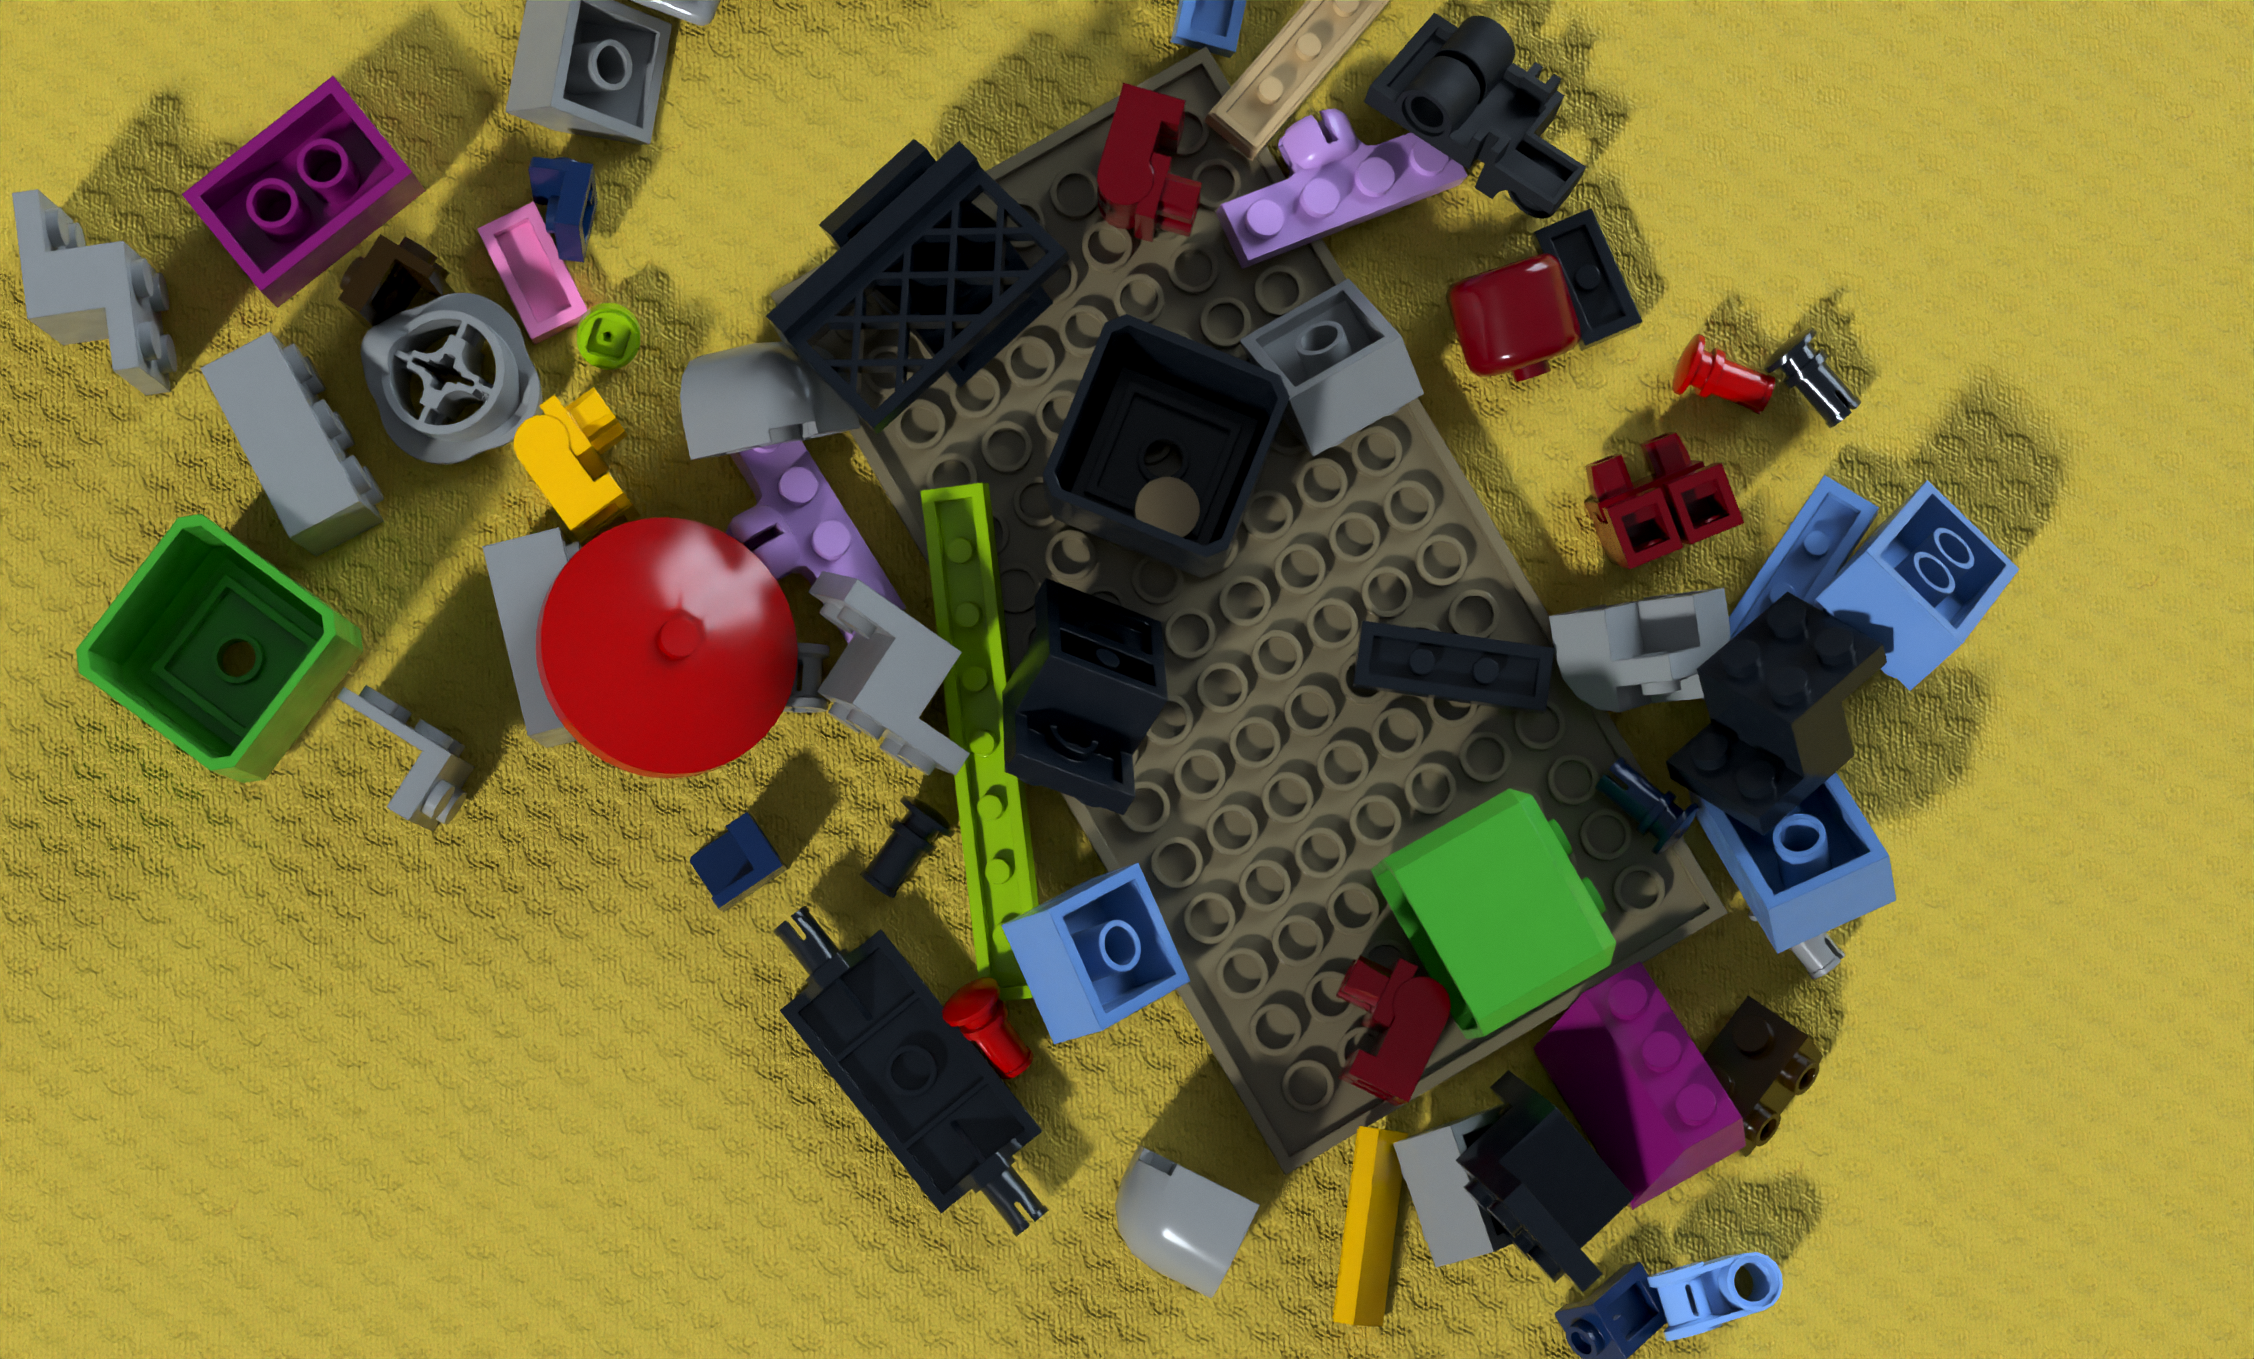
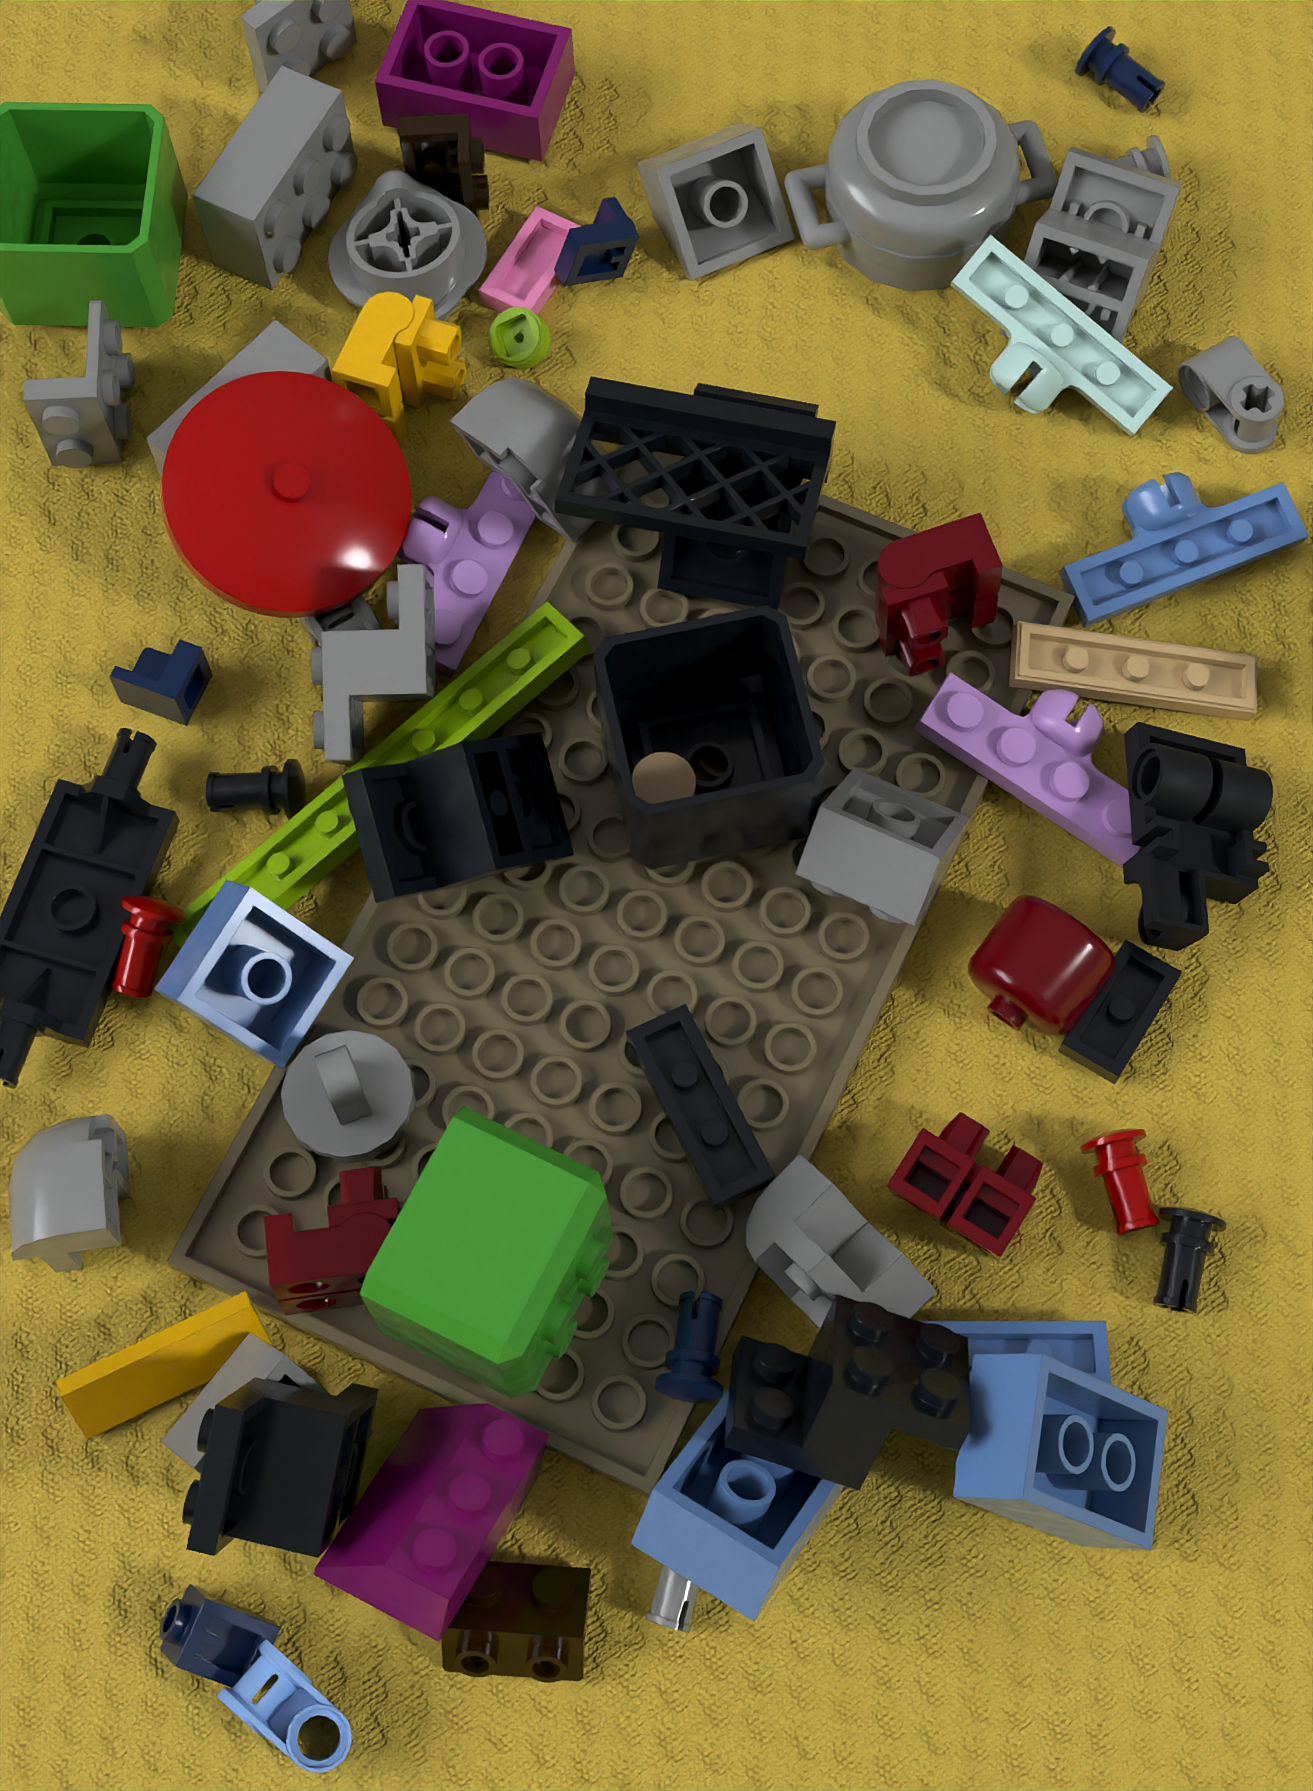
camera: 65 degrees right, 15 degrees down
none -> light grey tile [281,1030,416,1164]

